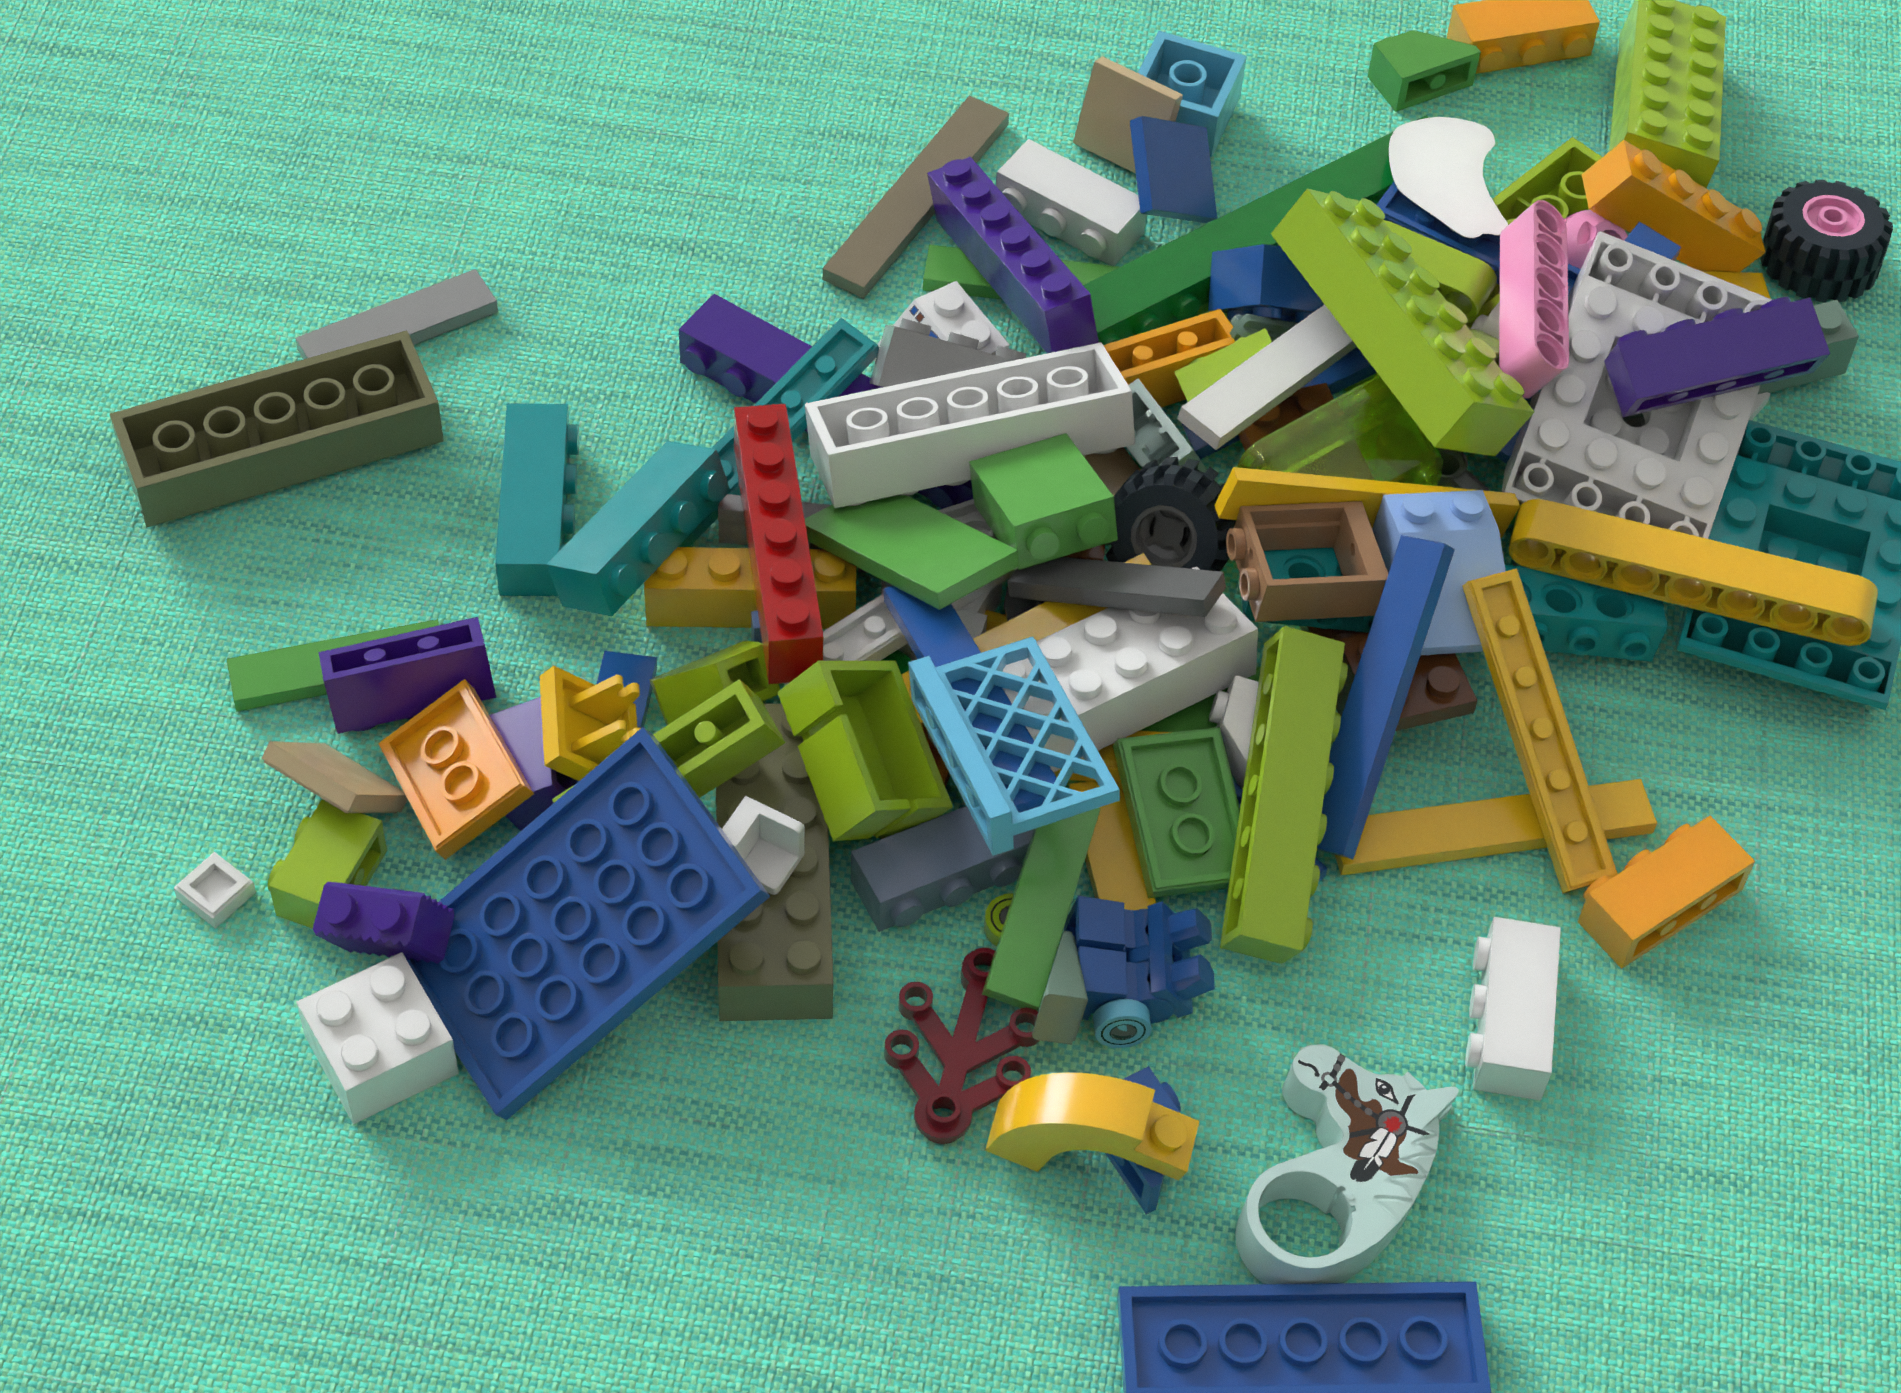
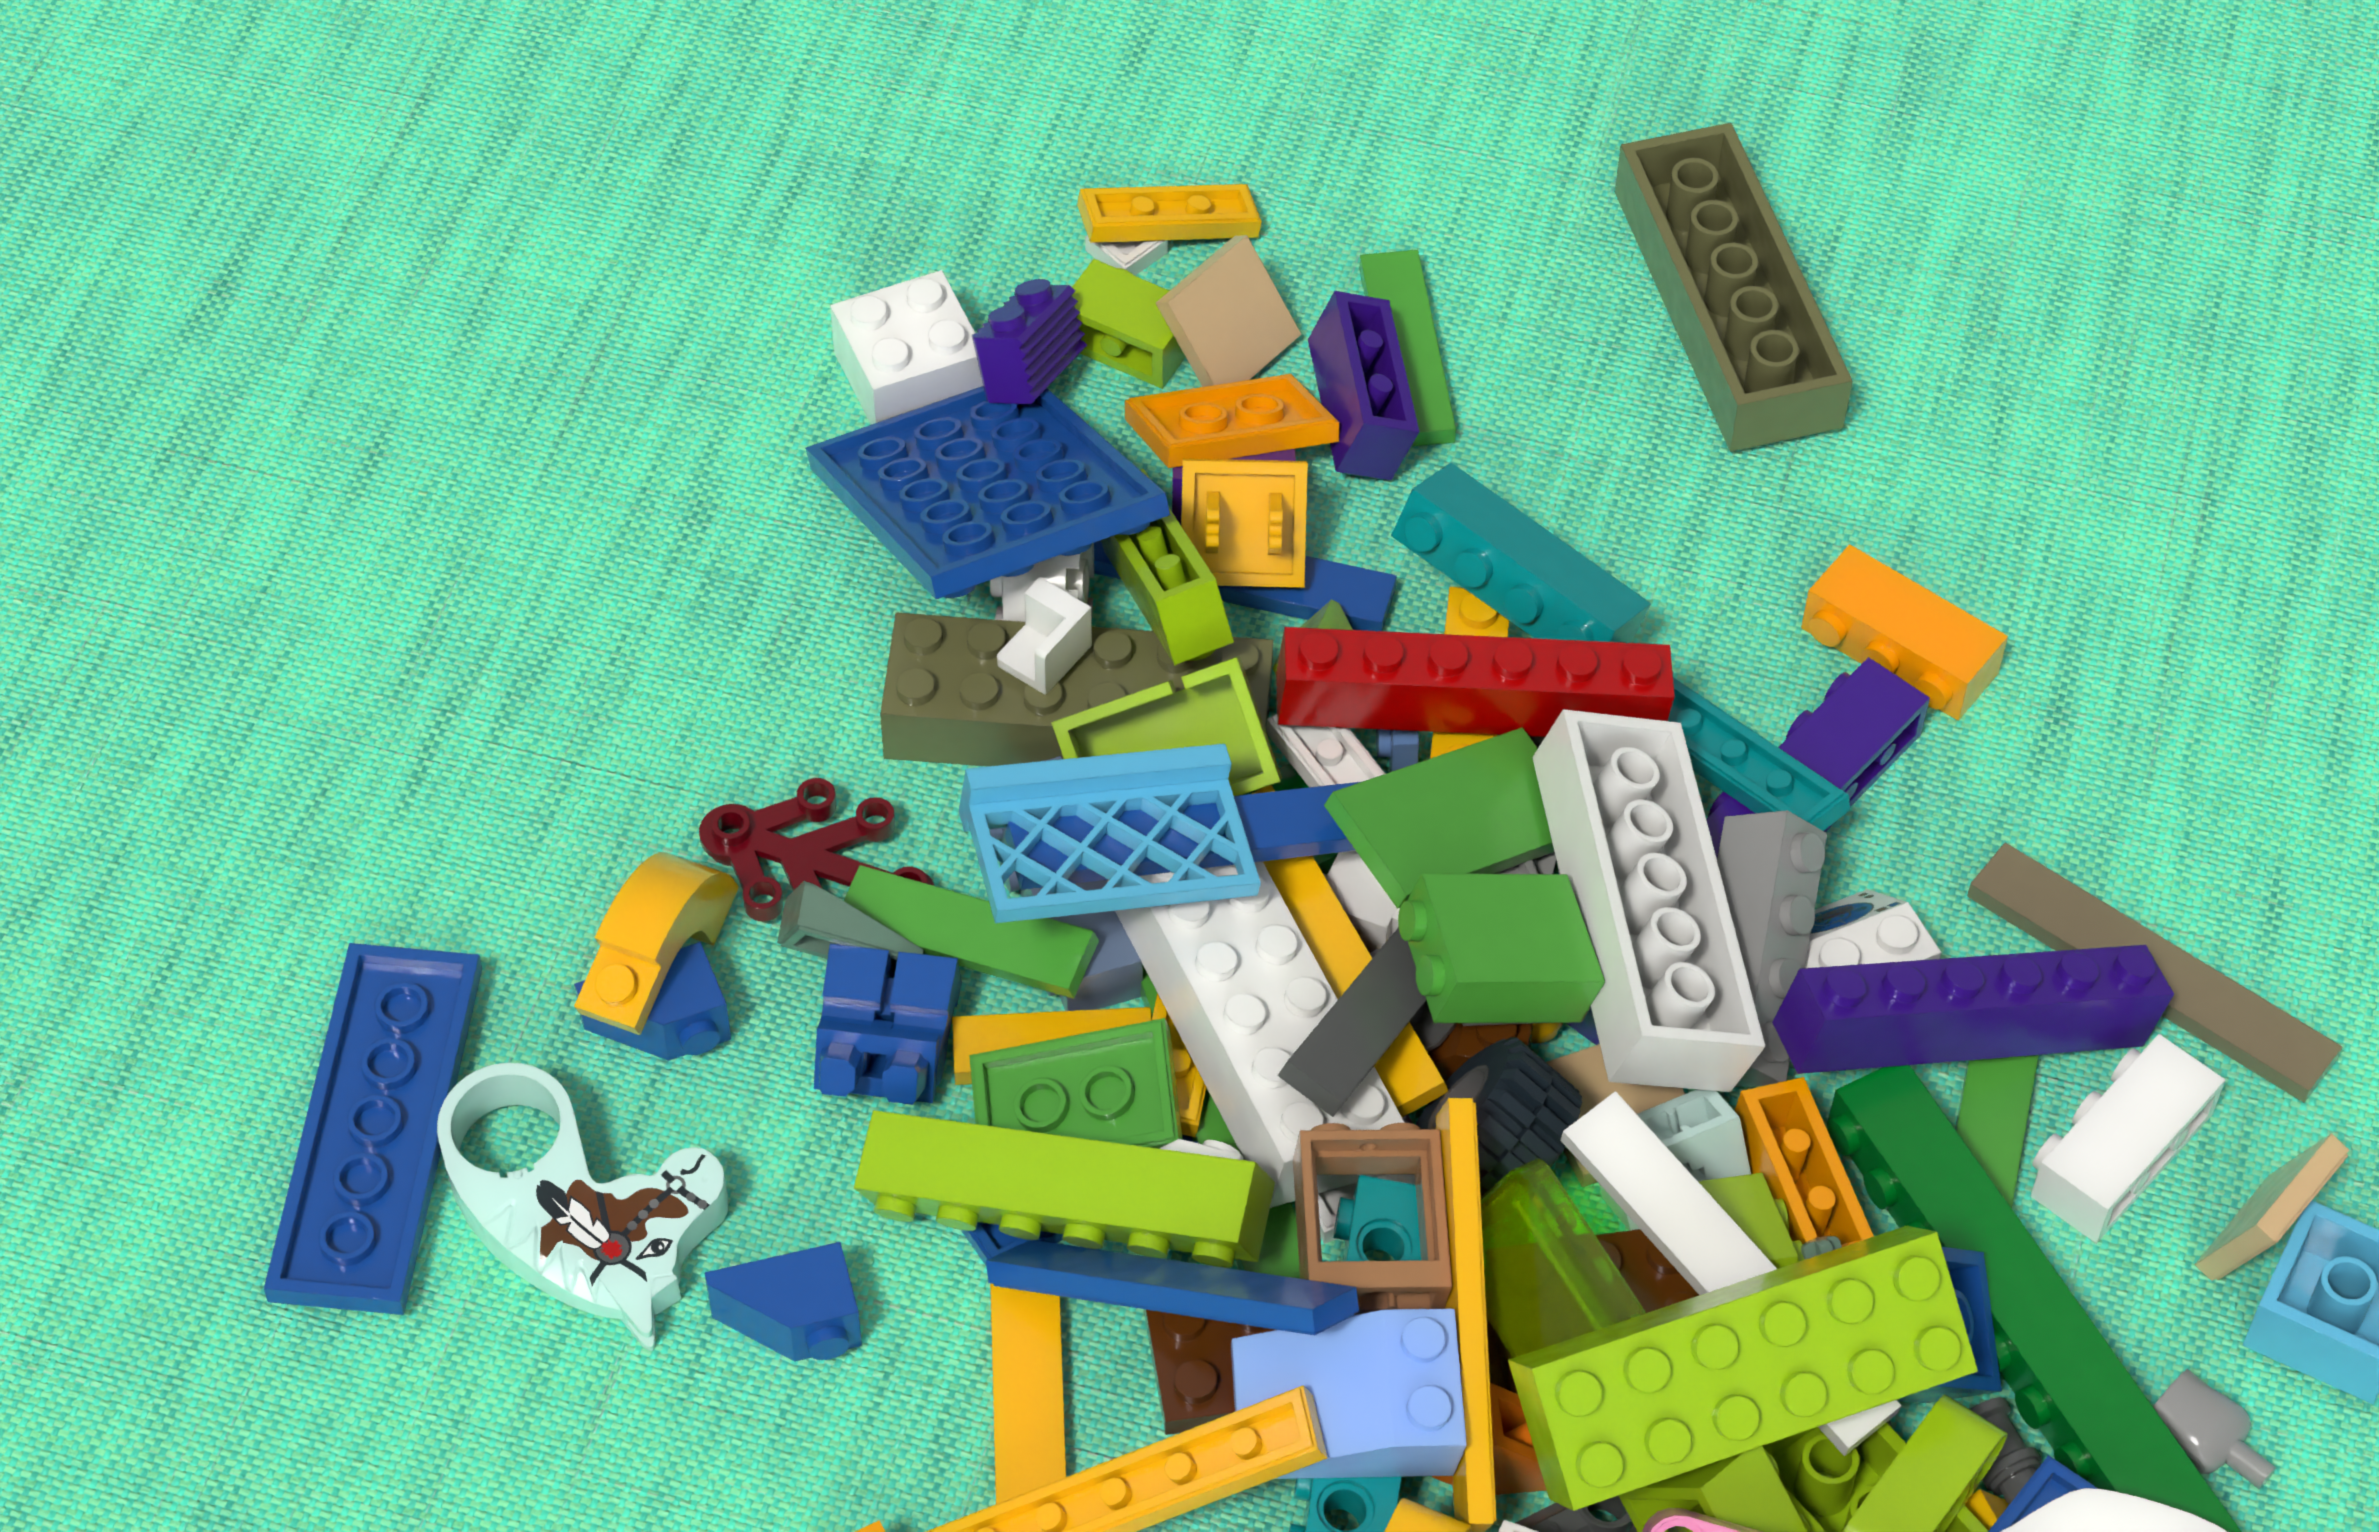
camera: 100 degrees right, 0 degrees up
light grey tile [295,269,498,359] -> none
teal brick [495,403,579,596] -> none
medium azure tile [1093,999,1152,1048] -> none
blue tile [1130,116,1218,223] -> none
white brick [1465,917,1561,1101] -> none
none -> blue slope [705,1242,862,1362]
none -> yellow tile [1077,184,1262,243]
none -> light orange brick [1801,544,2008,721]
none -> light grey piece [2153,1369,2276,1489]

